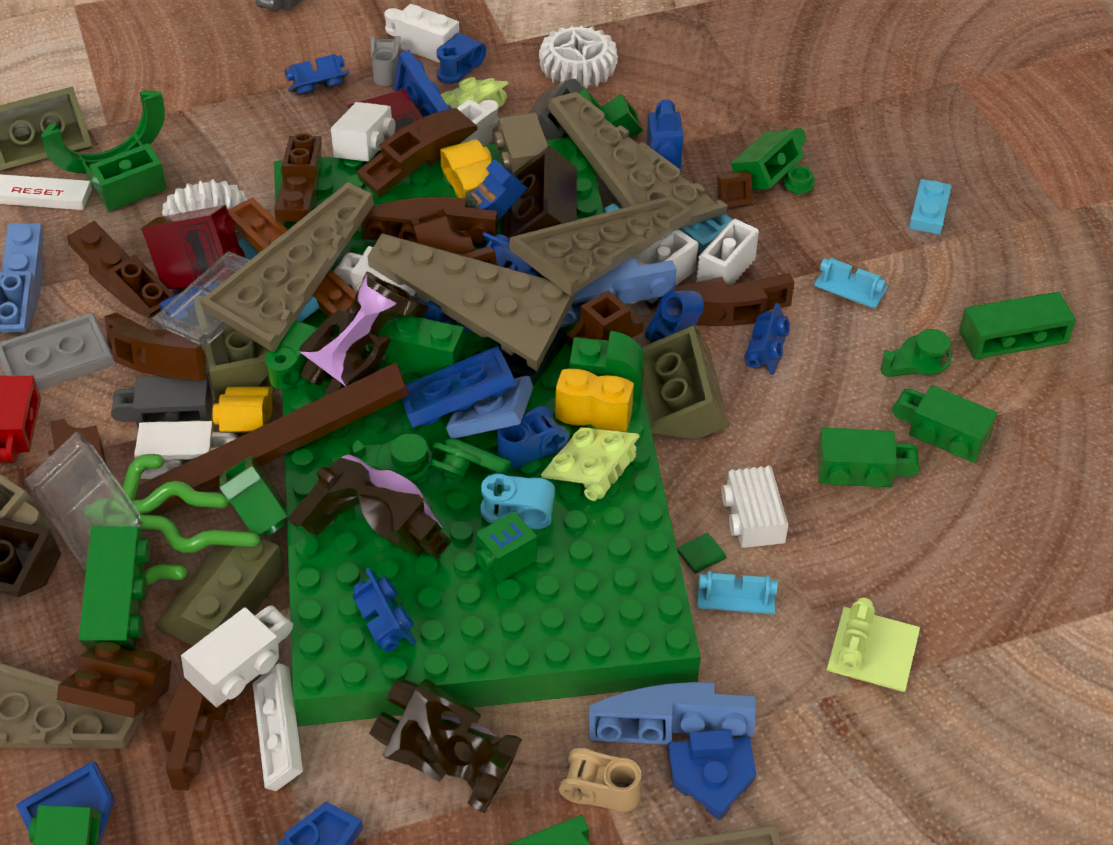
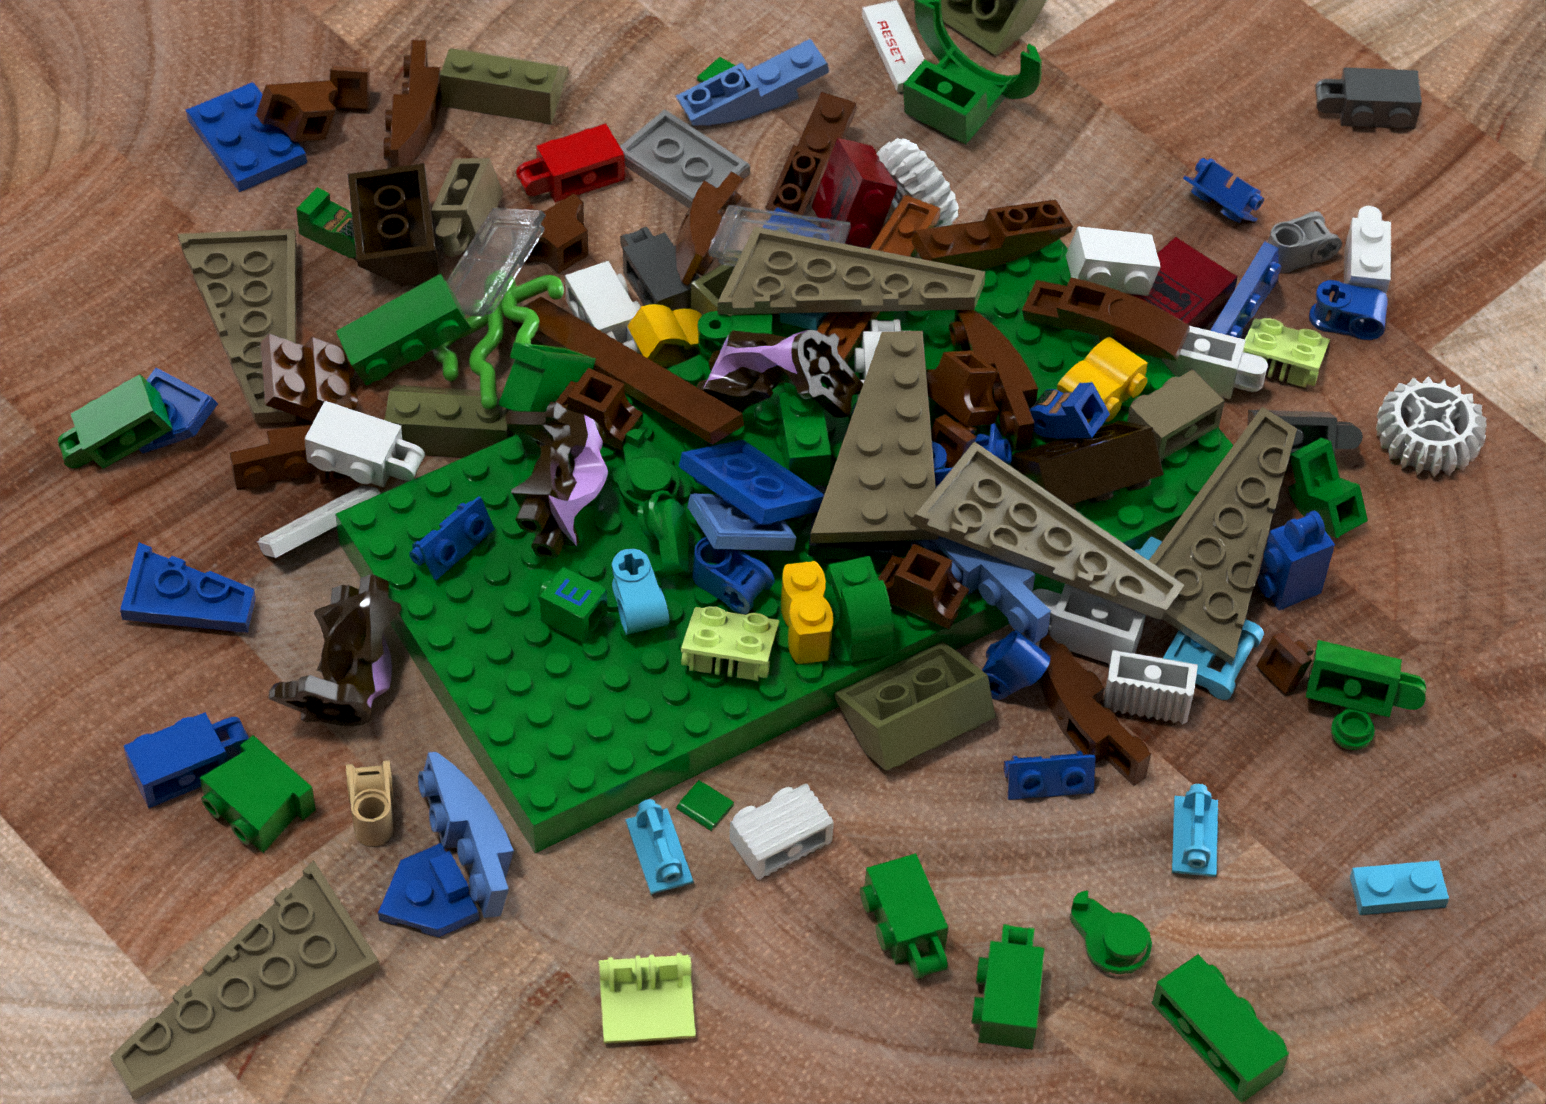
camera: 65 degrees right, 5 degrees up
none -> reddish brown brick [556,368,643,451]

